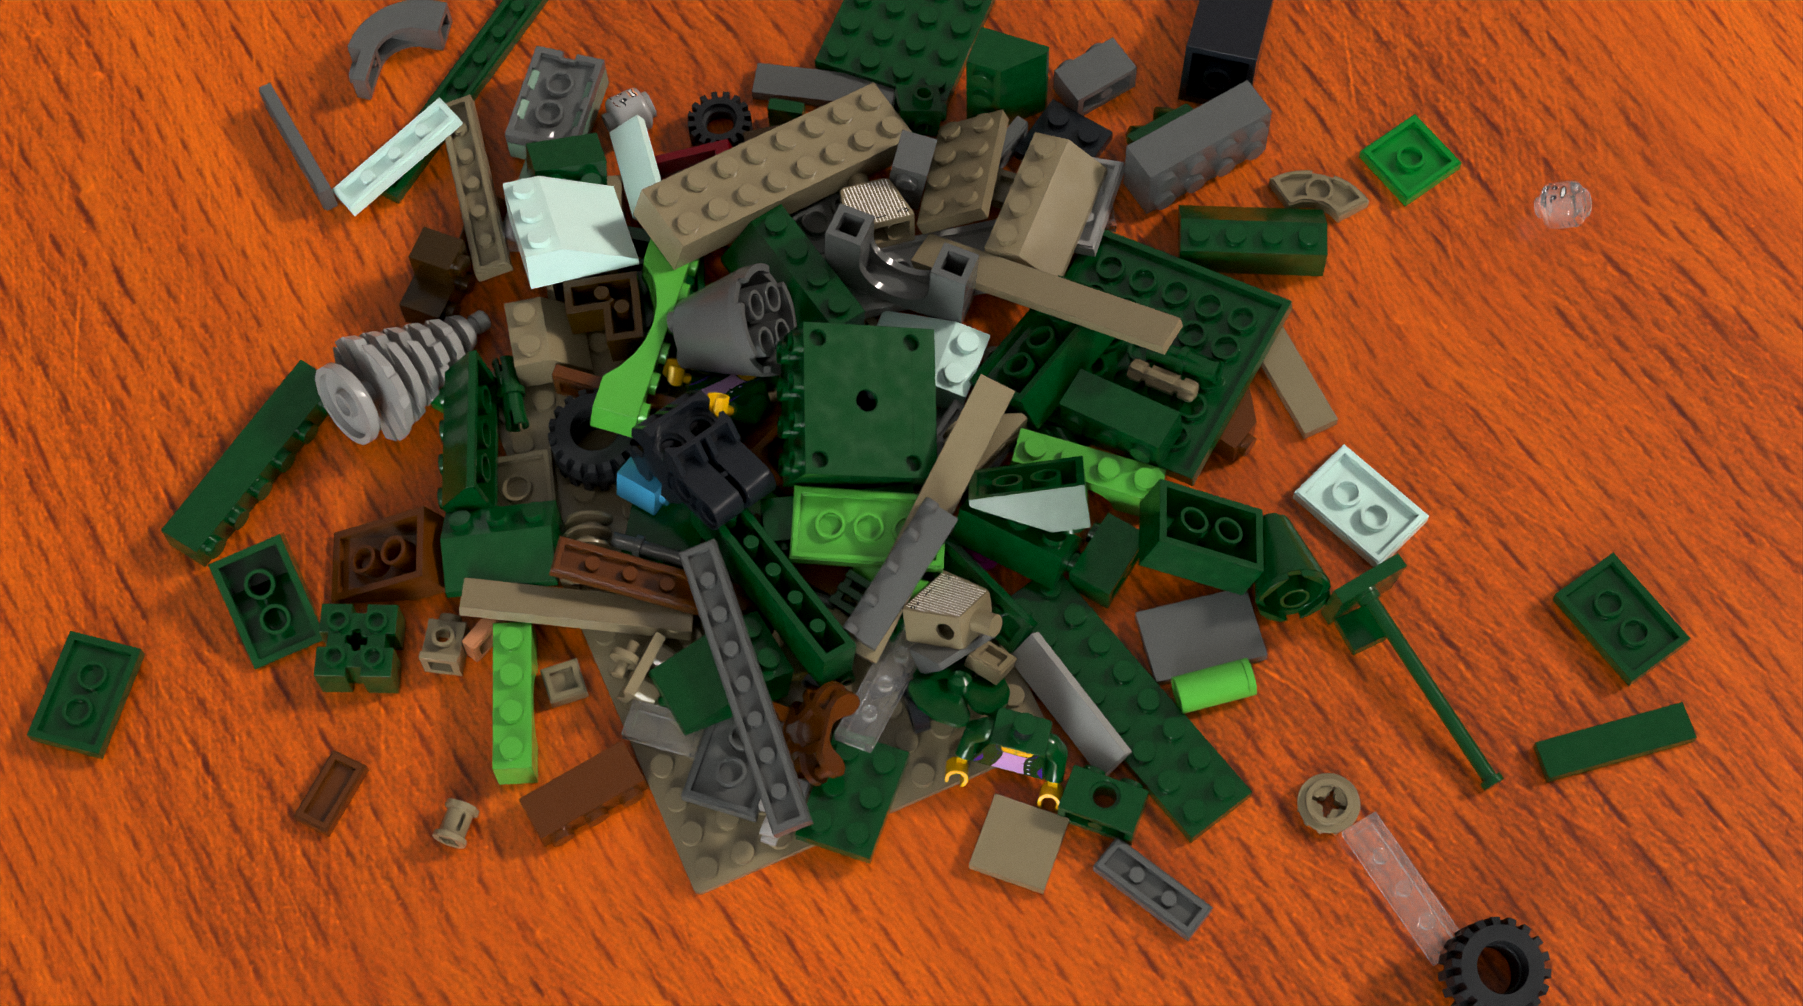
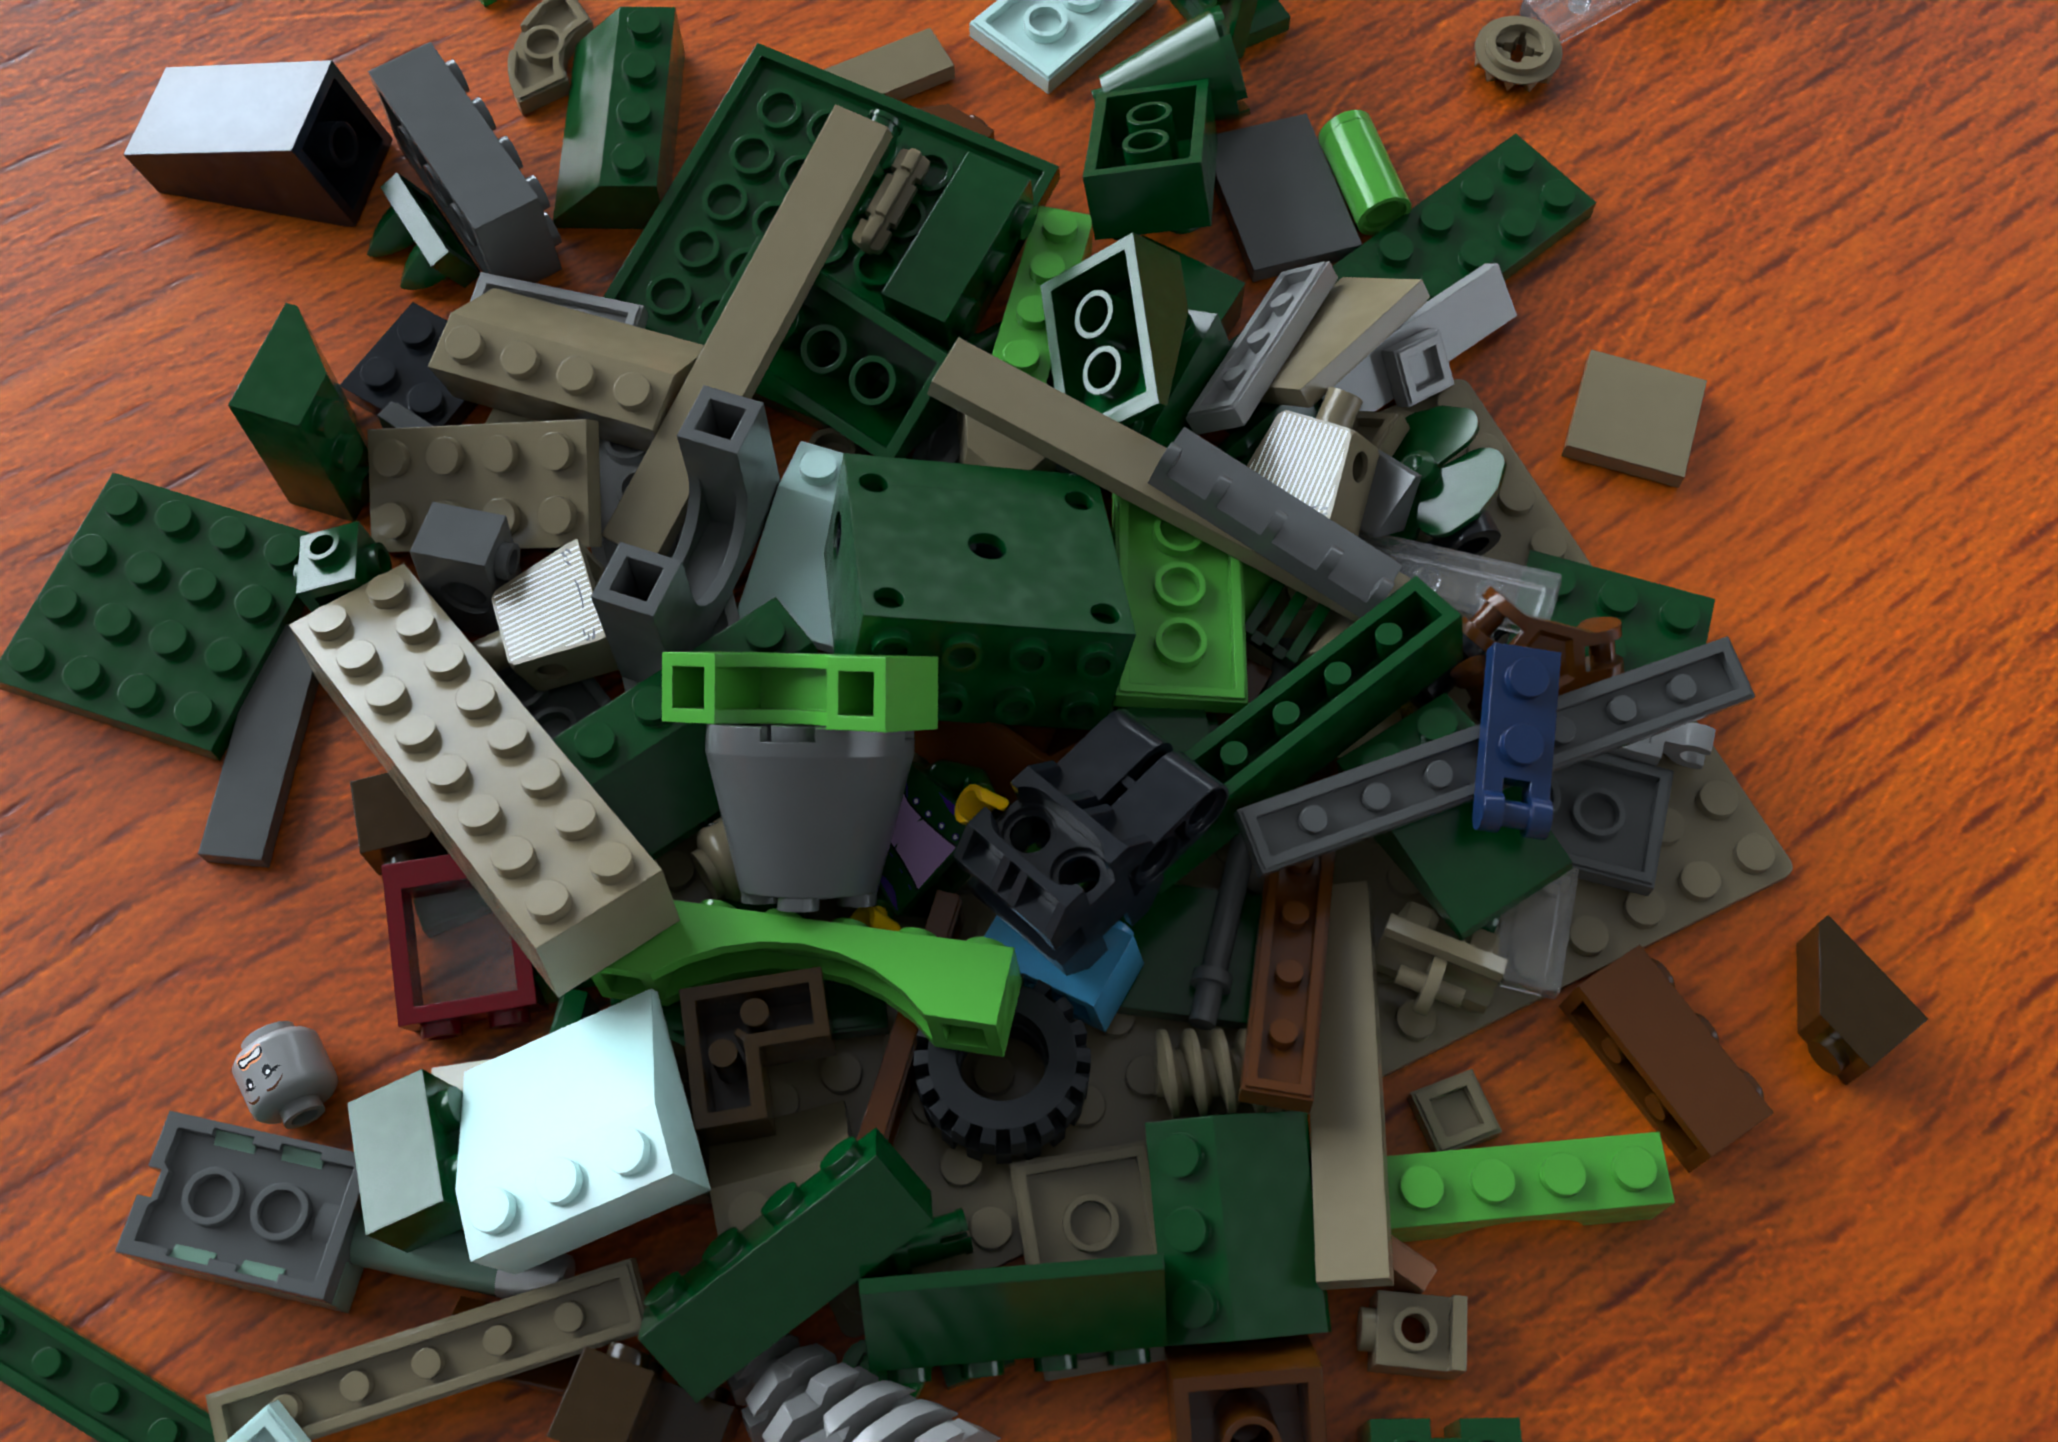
camera: 95 degrees left, 0 degrees up
dark tan bush [432,798,480,849] -> none
light aqua tile [609,115,661,222] -> none
black tyre [687,91,753,147] -> none
dark green tile [767,98,806,127] -> none
dark green torso [945,708,1068,811] -> none
dark grey brick [1053,37,1137,116] -> none
dark green brick [1057,765,1149,845] -> none
dark grey tile [1093,837,1213,941] -> none
none -> dark green brick [638,1127,933,1403]
none -> bright green arch [662,651,938,732]
none -> light grey tile [1185,261,1338,435]
none -> dark tan tile [1260,277,1430,408]
none -> light grey tile [1381,328,1455,408]
none -> dark blue plate [1472,642,1561,840]
none -> dark brown slope [1796,915,1928,1085]

